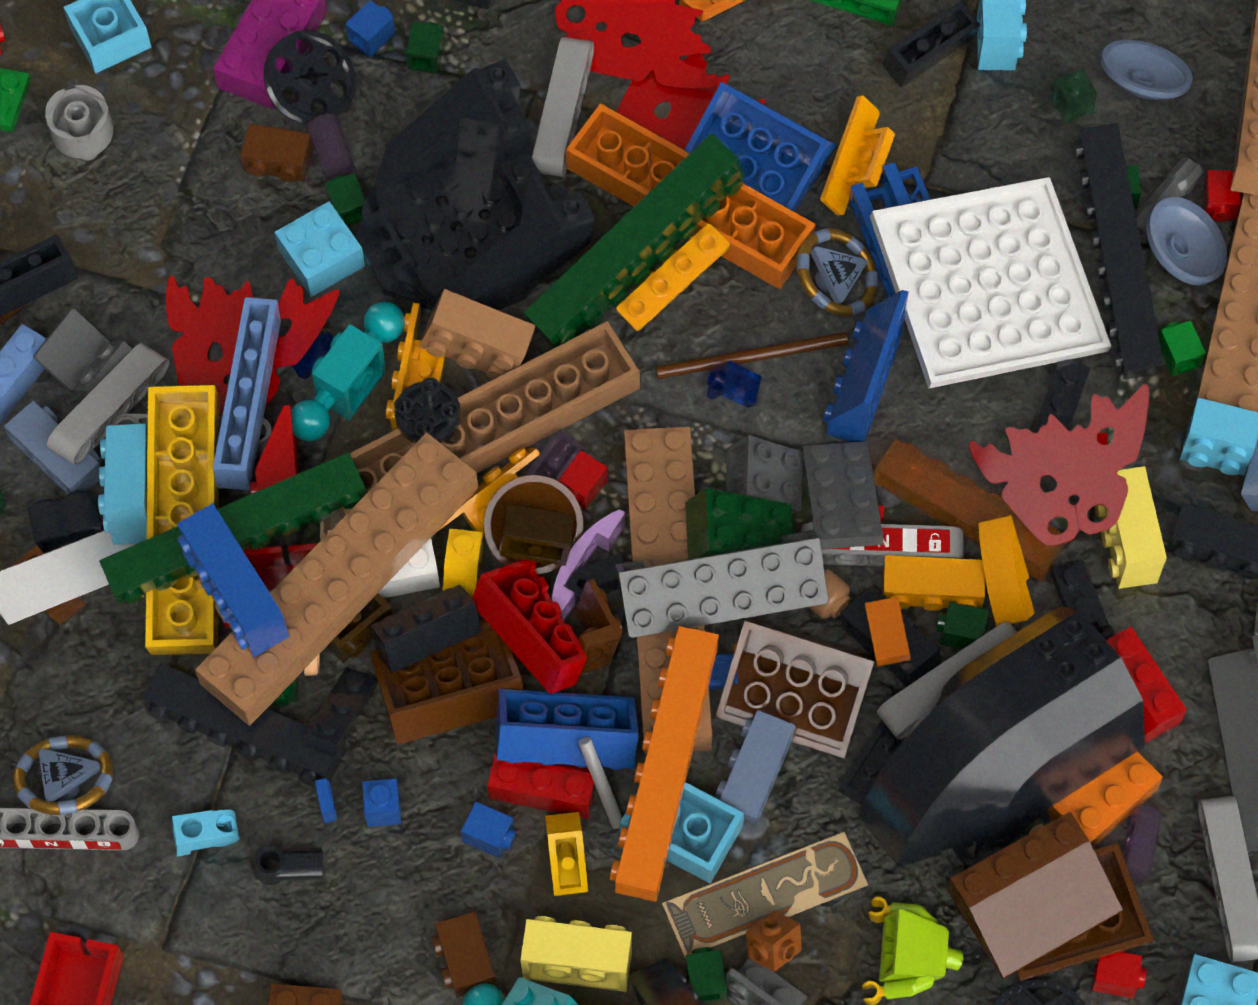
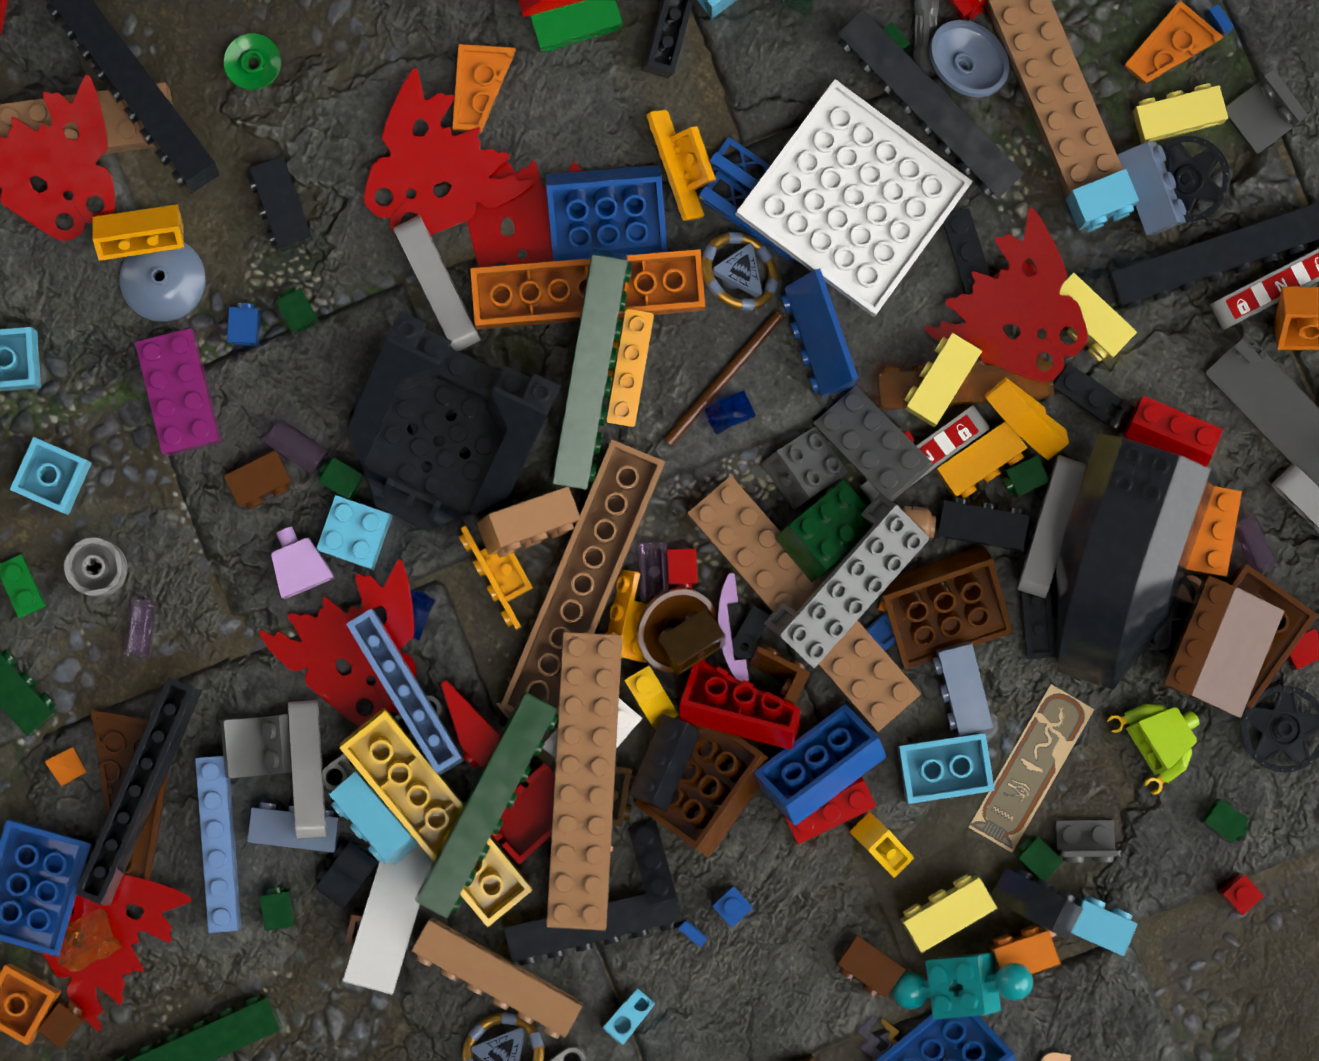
camera: 40 degrees left, 20 degrees up
blue brick [176,503,289,657] -> none
black piece [254,844,323,885] -> none
black wedge [263,30,355,125] -> none
teal brick [291,301,405,442] -> none
black tile [394,378,461,443] -> none
blue brick [461,802,517,858] -> none
light grey bar [578,737,623,829] -> none
orange brick [610,626,719,902] -> none
dark orange brick [746,910,802,972] -> none
orange tile [865,597,911,666] -> none
green brick [1159,320,1206,377] -> none
none -> clear purple brick [123,598,157,659]
none -> lavender torso [271,527,335,599]
none -> medium nougat brick [412,917,584,1039]
none -> light yellow brick [904,333,982,427]

